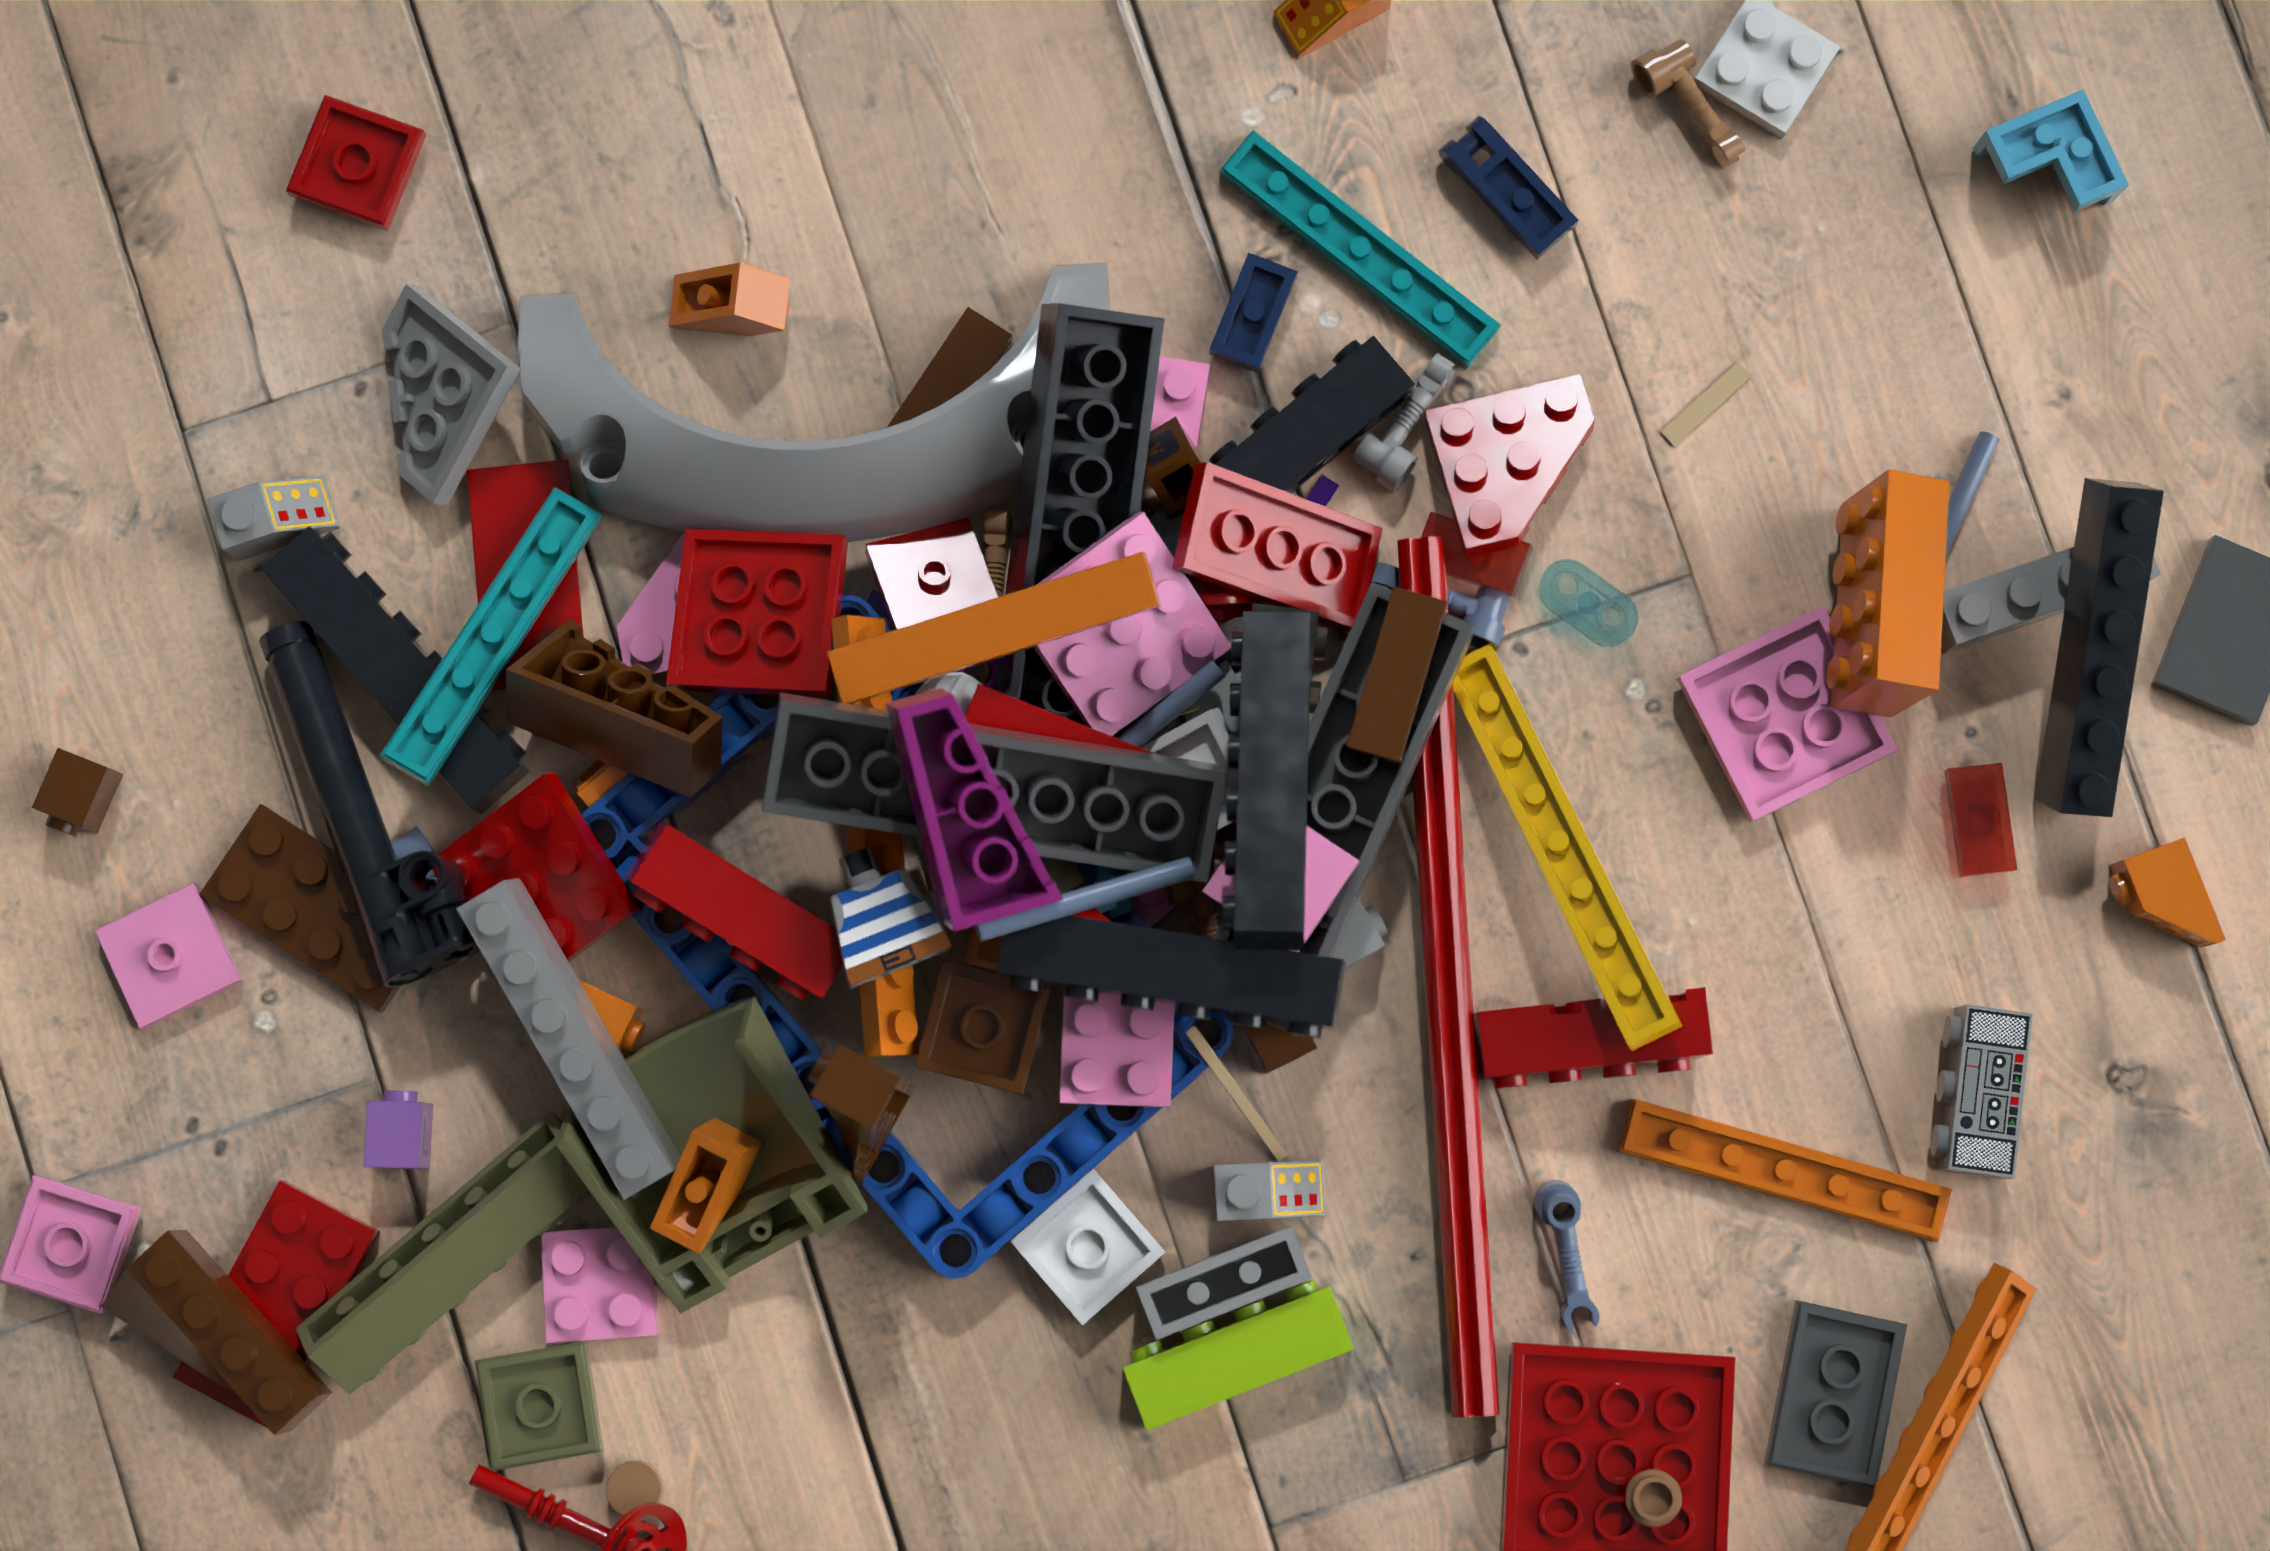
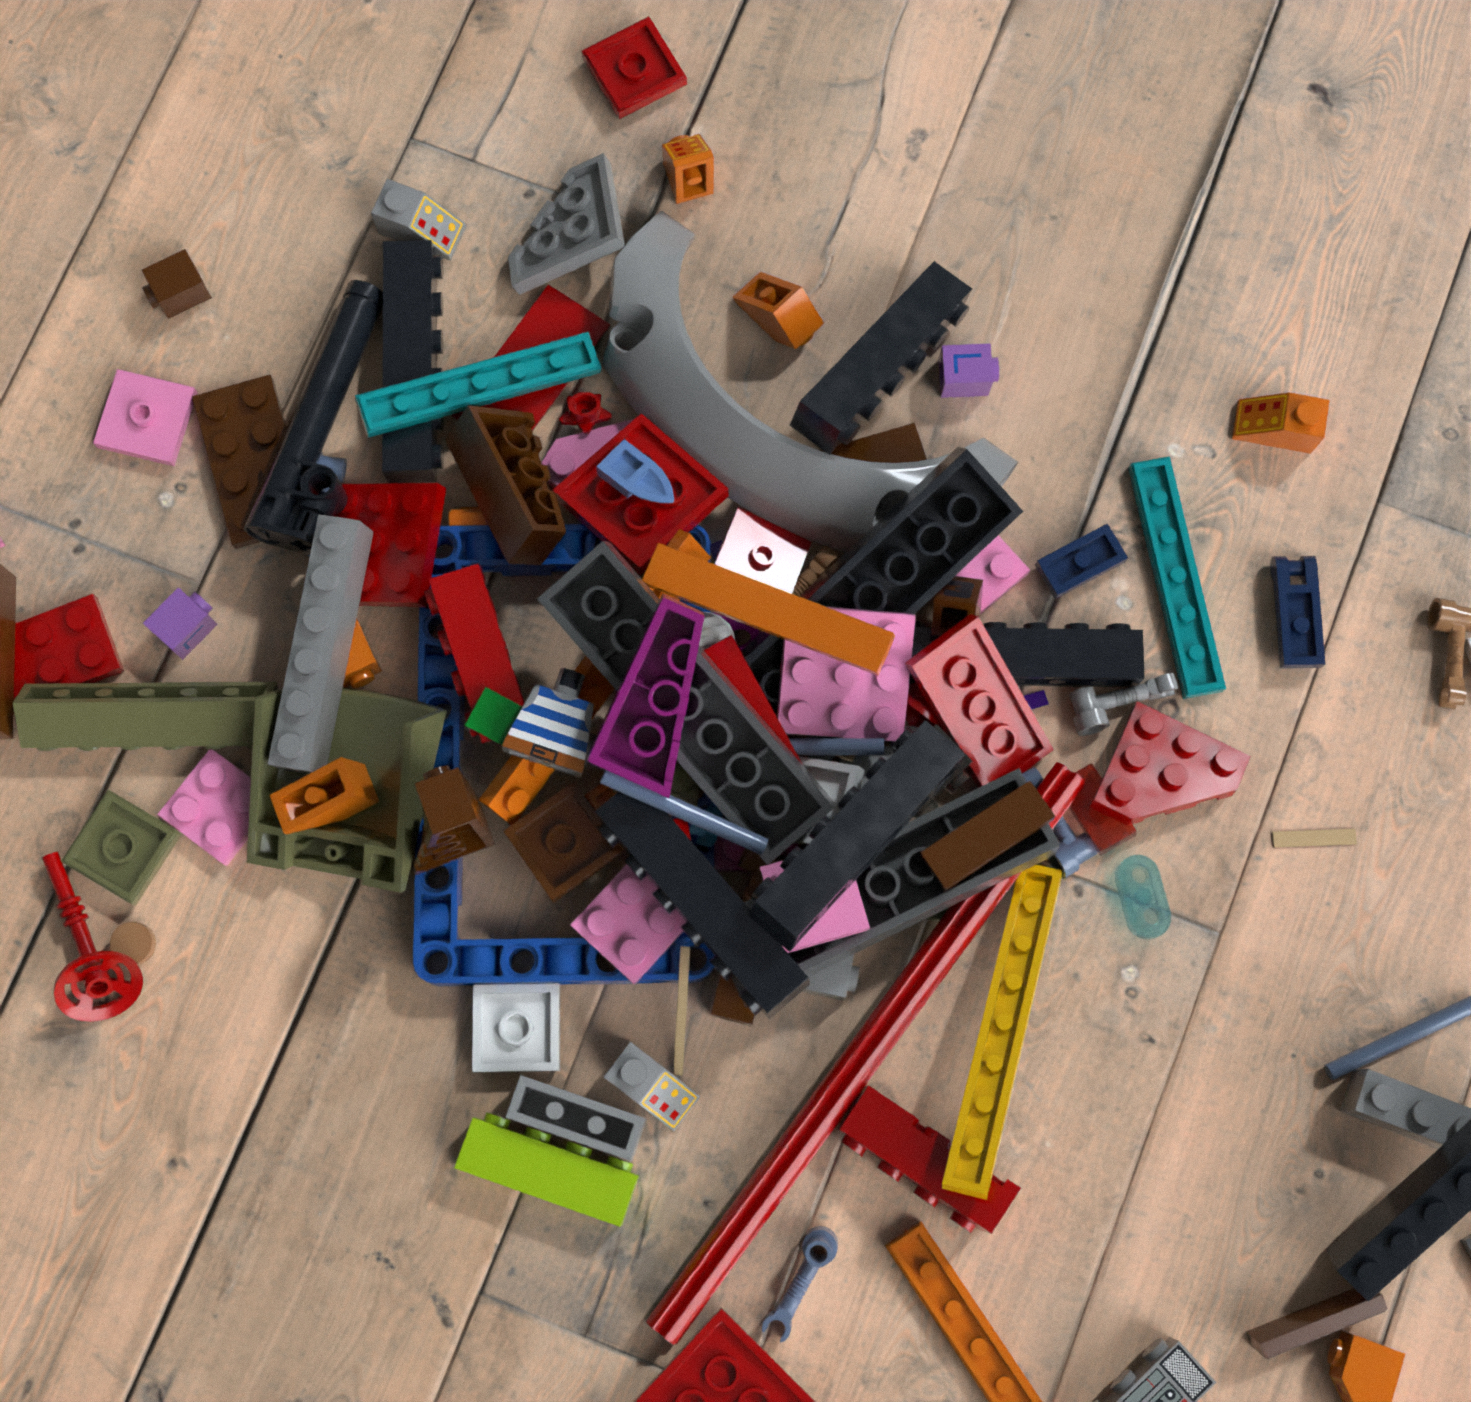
camera: 35 degrees right, 5 degrees down
bright pink plate [1676,606,1898,823] -> none
orange brick [1826,469,1950,718] -> none
clear red plate [1944,763,2018,878] -> none
none -> green tile [465,687,523,745]
none -> red plate [559,392,612,435]
none -> medium blue plate [596,439,674,503]
none -> orange slope [662,134,714,204]
none -> black brick [790,261,972,455]
none -> medium lavender brick [938,343,999,398]
none -> reddish brown tile [1246,1288,1388,1359]

